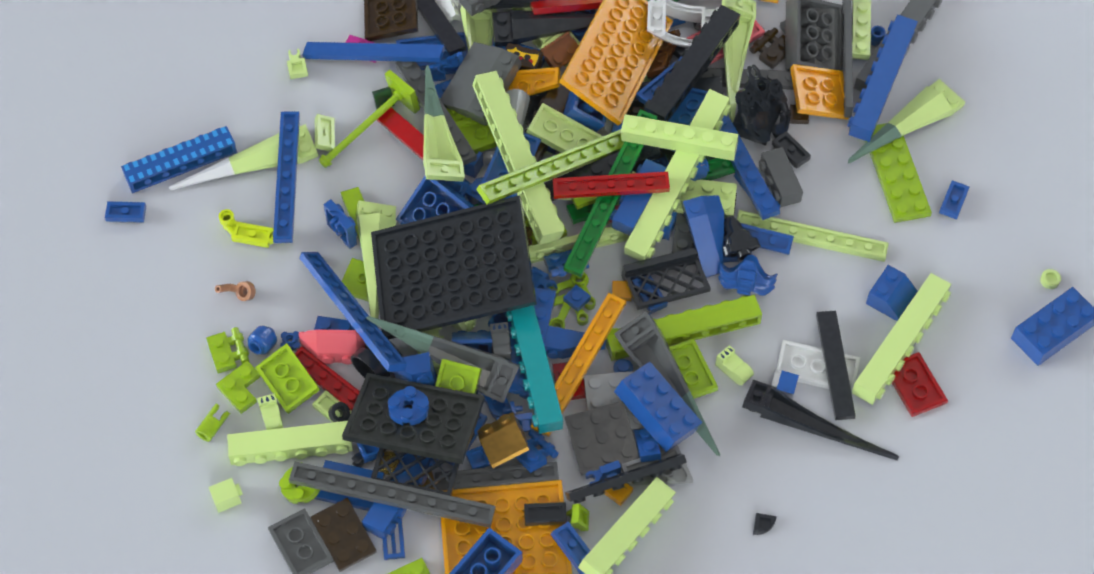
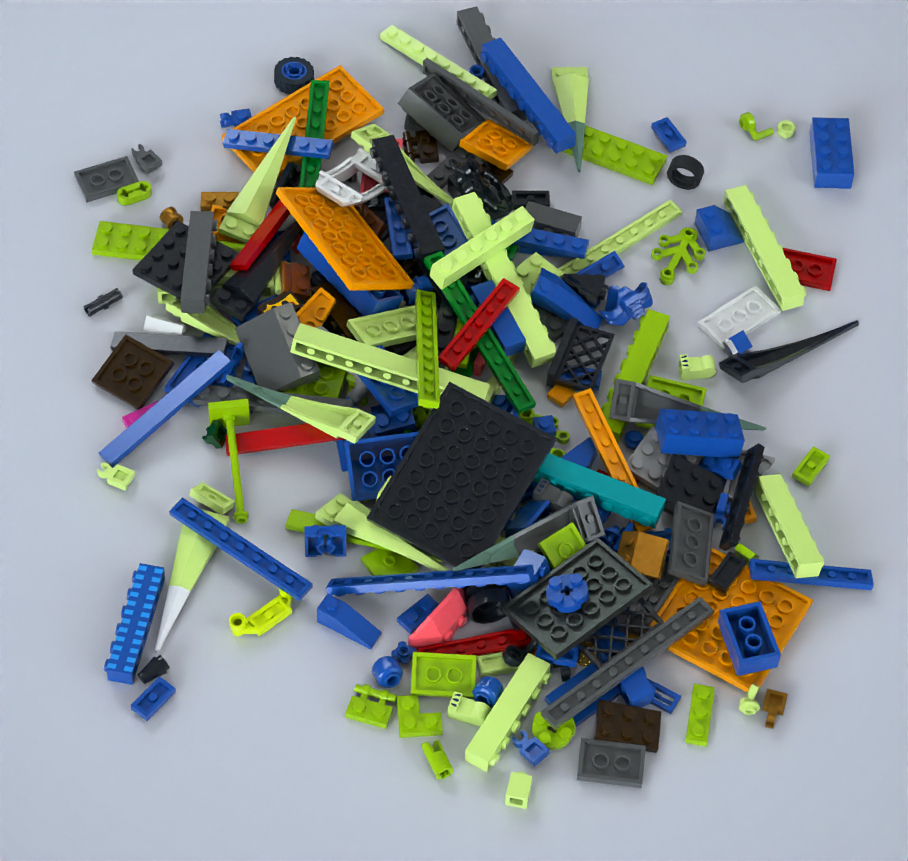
camera: 55 degrees left, 5 degrees down
nougat plate [215,281,256,301] -> none
black tile [753,513,777,535] -> none
black tile [816,310,856,420] -> none
none -> black cone [137,655,170,684]
none -> blue slope [317,594,382,650]
none -> blue head [472,676,504,708]
none -> blue plate [512,730,550,767]
none -> lime plant [651,227,705,285]
none -> black tyre [667,155,704,190]
none -> dark grey tile [667,501,715,586]
none -> lime plate [739,112,774,141]
none -> lime plate [792,446,830,487]

